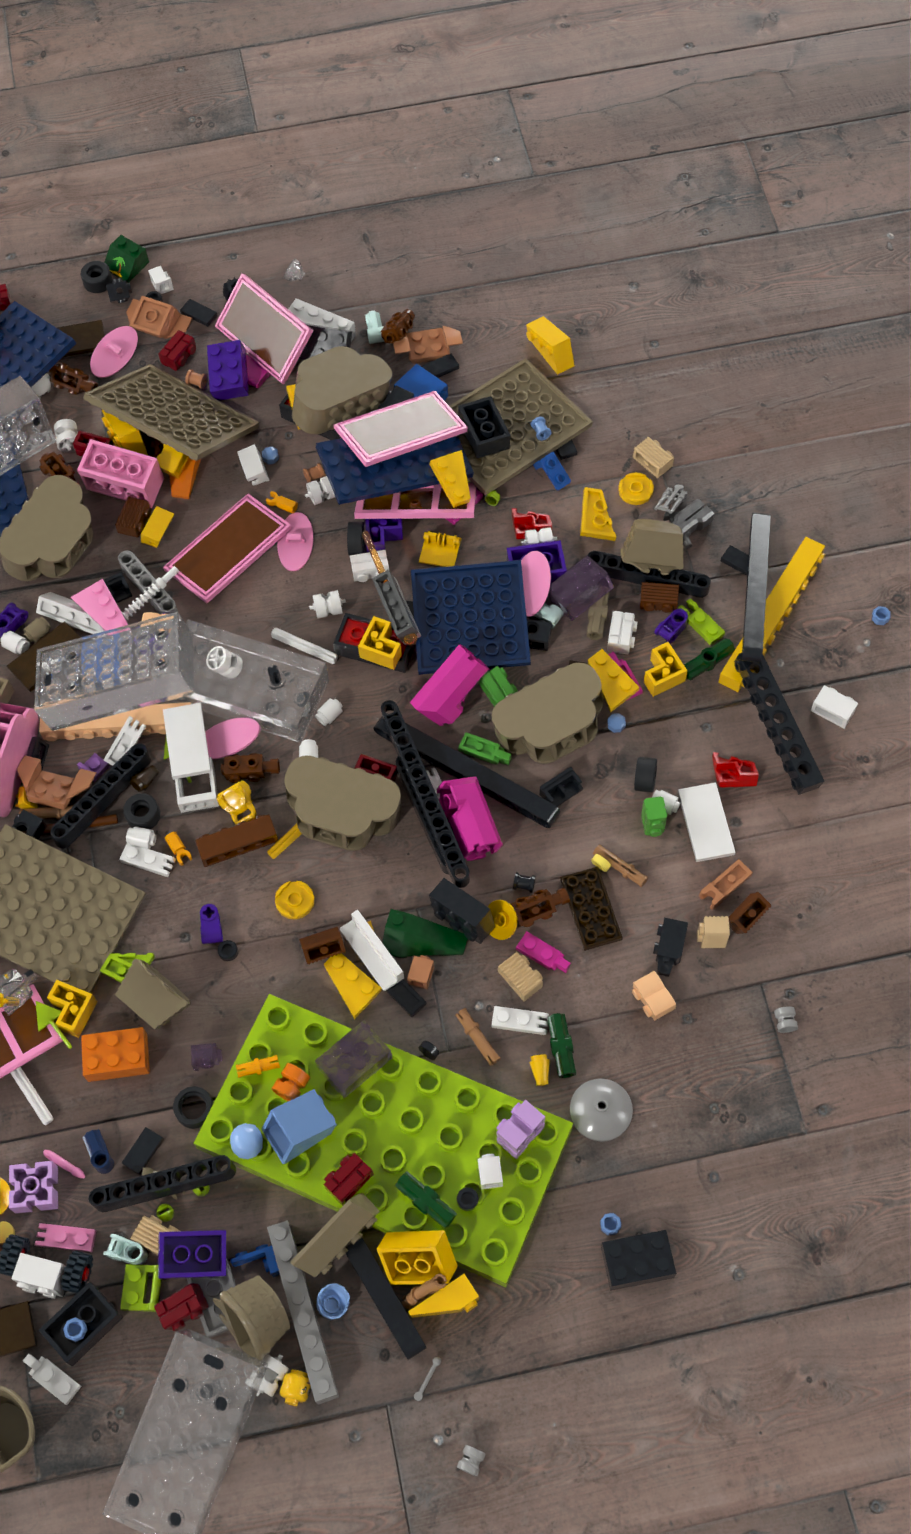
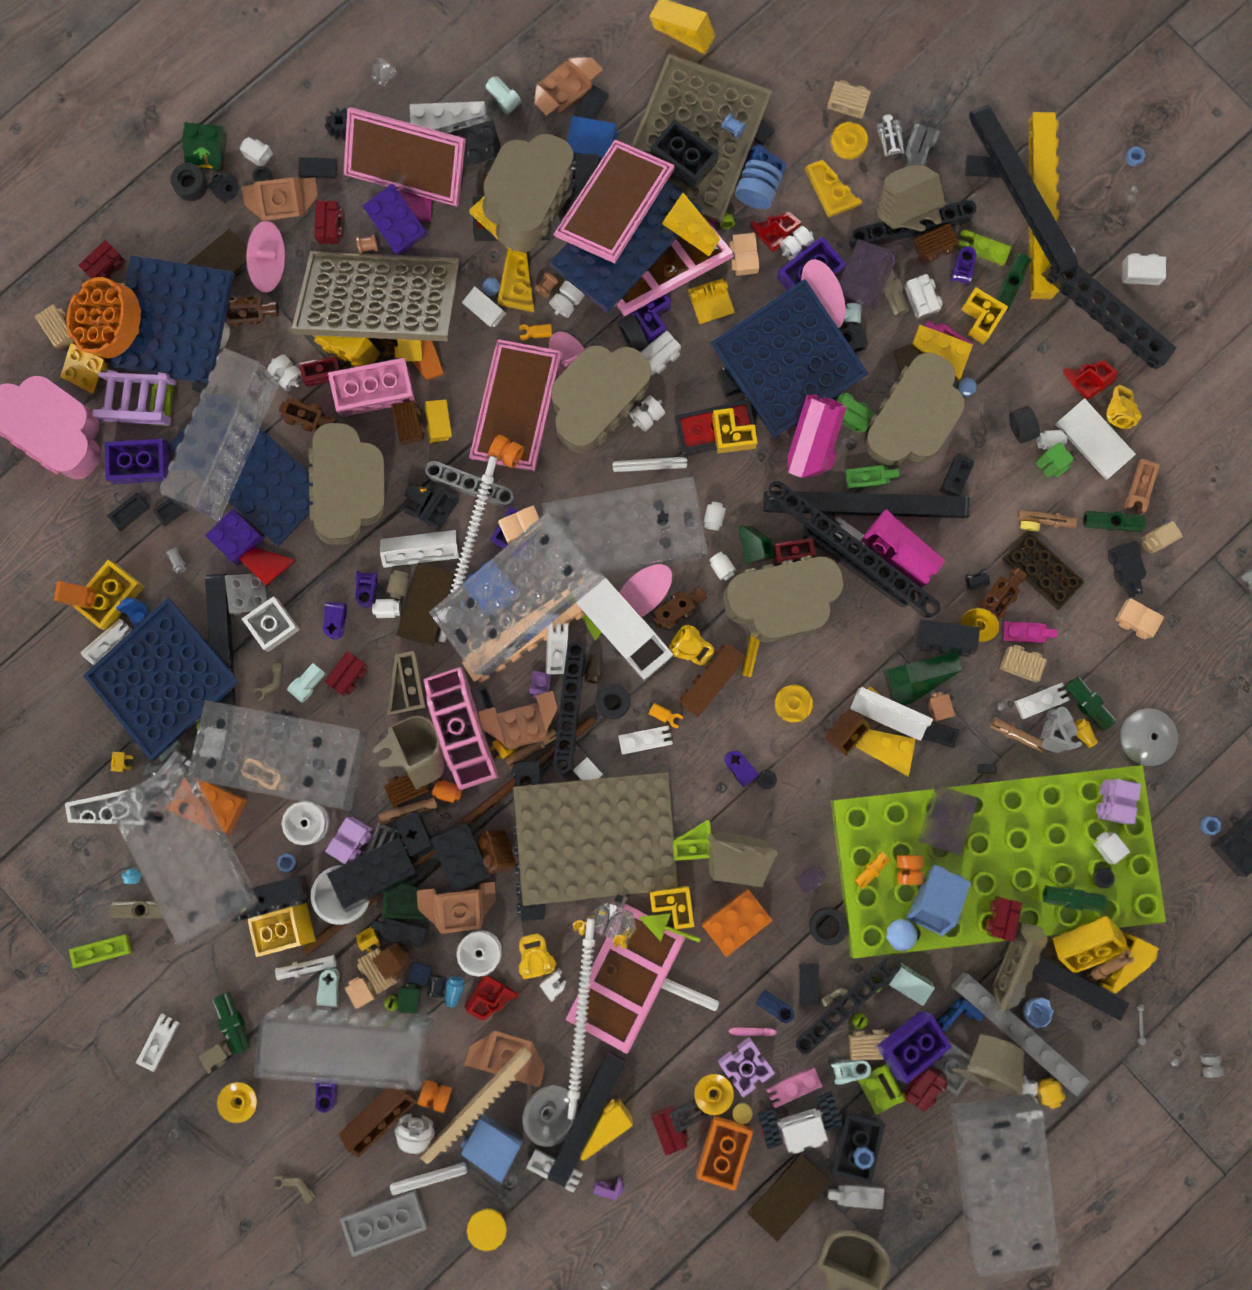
camera: 35 degrees left, 20 degrees up
bright pink wing [71,579,133,642] -> none
white brick [126,826,157,849] -> none
white wheel [206,646,243,679] -> none
dark grey piece [362,531,421,645] -> none
reddish brown brick [381,309,415,343] -> none
reddish brown brick [729,892,771,934] -> none
none -> black piece [404,483,433,519]
none -> orange wheel [488,435,524,469]
none -> yellow wing [497,249,534,312]
none -> dark tan brick [551,346,651,454]
none -> white brick [573,757,603,780]
none -> light nougat brick [729,233,759,276]
none -> medium blue wheel [735,160,783,209]
none -> dark green slope [738,526,775,564]
none -> light aqua hinge [889,963,935,1006]
none -> light grey piece [1040,707,1082,753]
none -> dark green piece [1083,511,1145,532]
none -> yellow piece [1106,384,1142,429]

